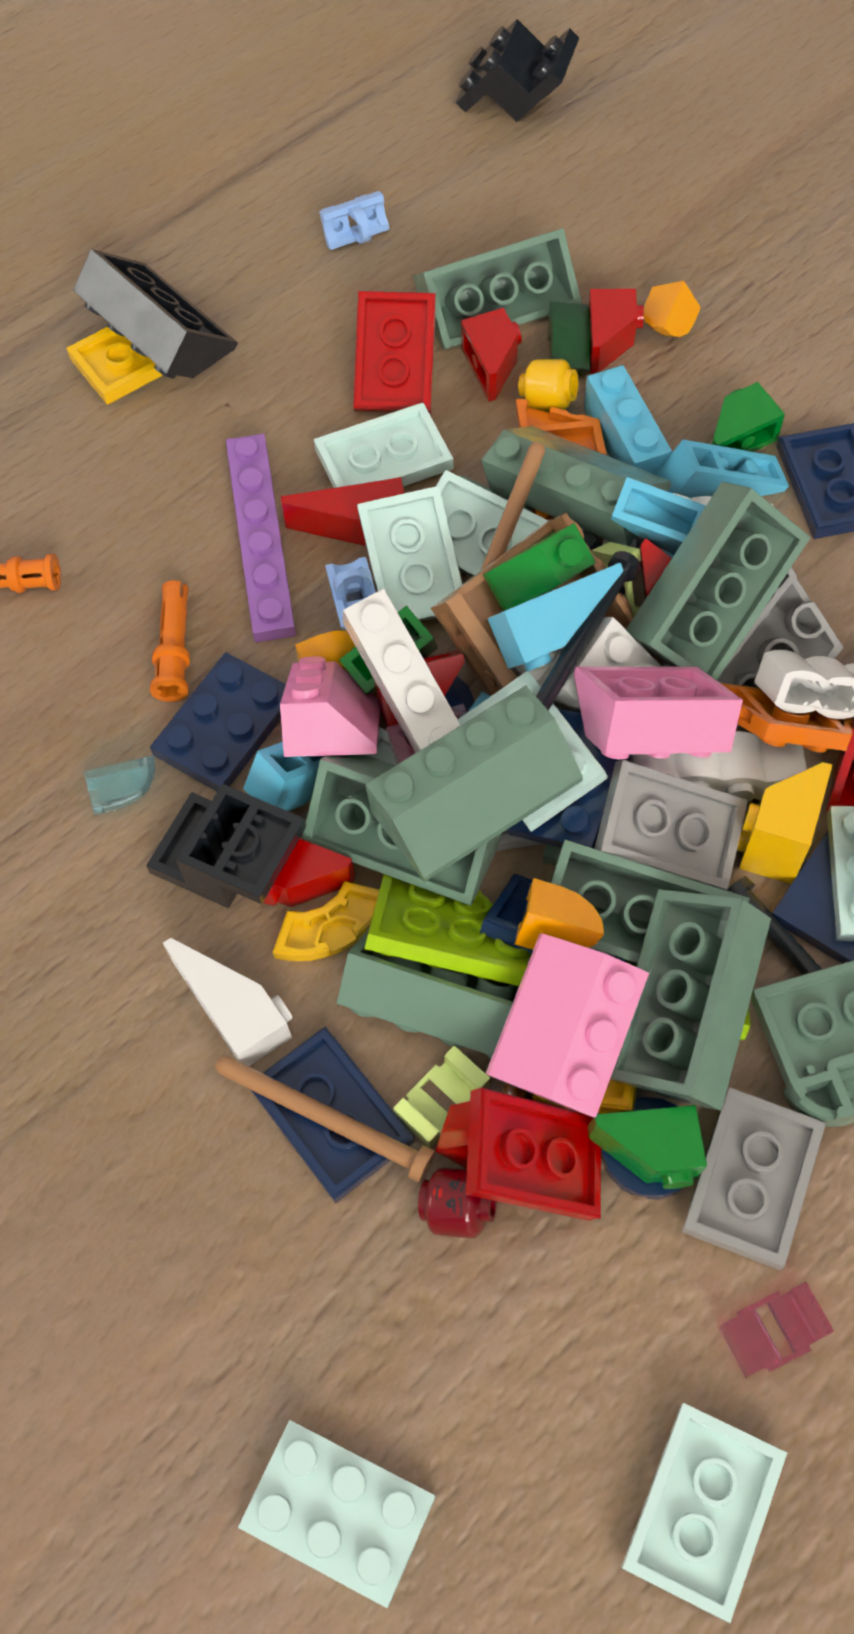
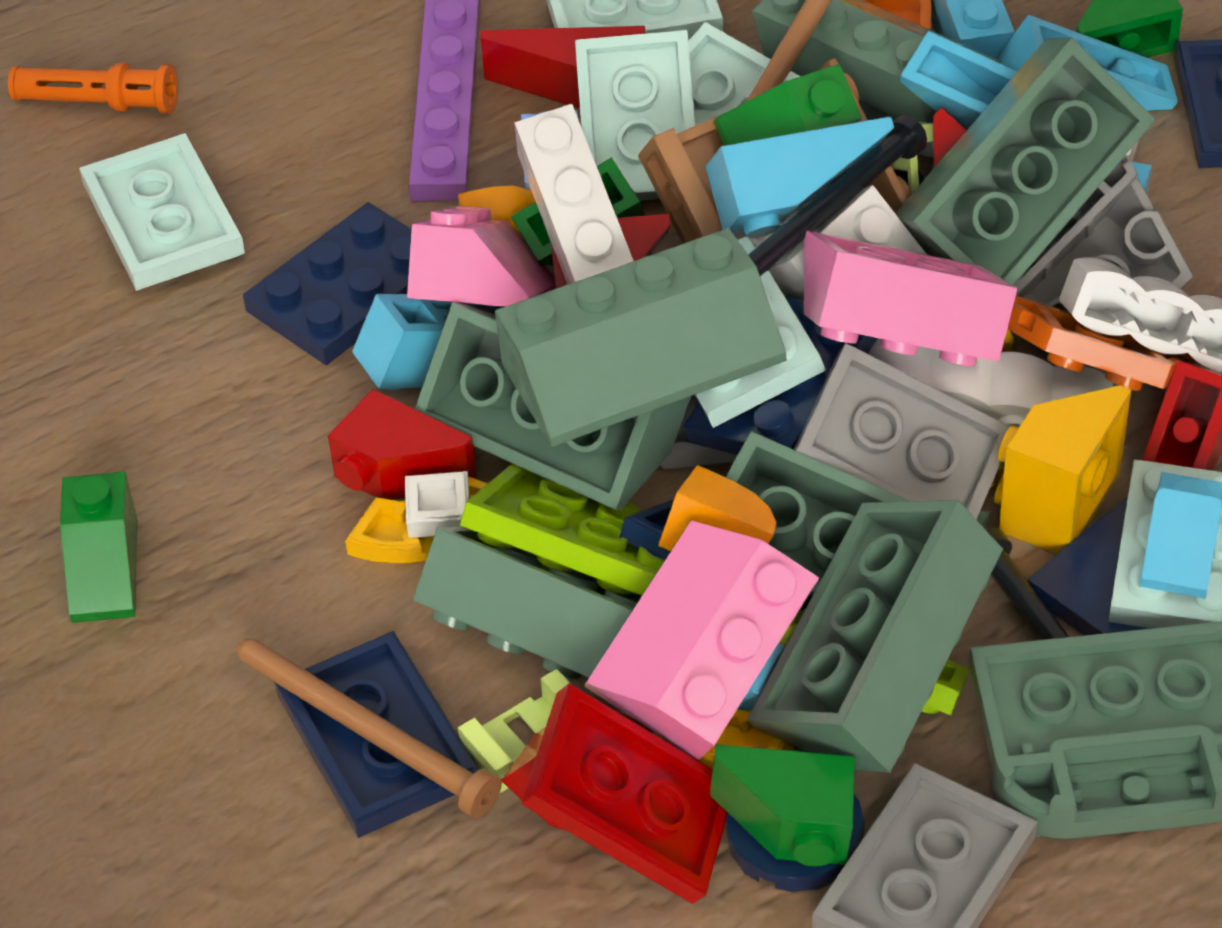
camera: 10 degrees right, 15 degrees down
clear light blue brick [83,755,155,815] -> none
black bracket [146,784,306,908] -> none
orange pin [150,580,190,702] -> none
white slope [163,938,293,1066] -> none
dark red head [418,1168,497,1239] -> none
none -> slope [60,471,138,623]
none -> light aqua plate [79,133,245,291]
none -> white tile [405,471,470,538]

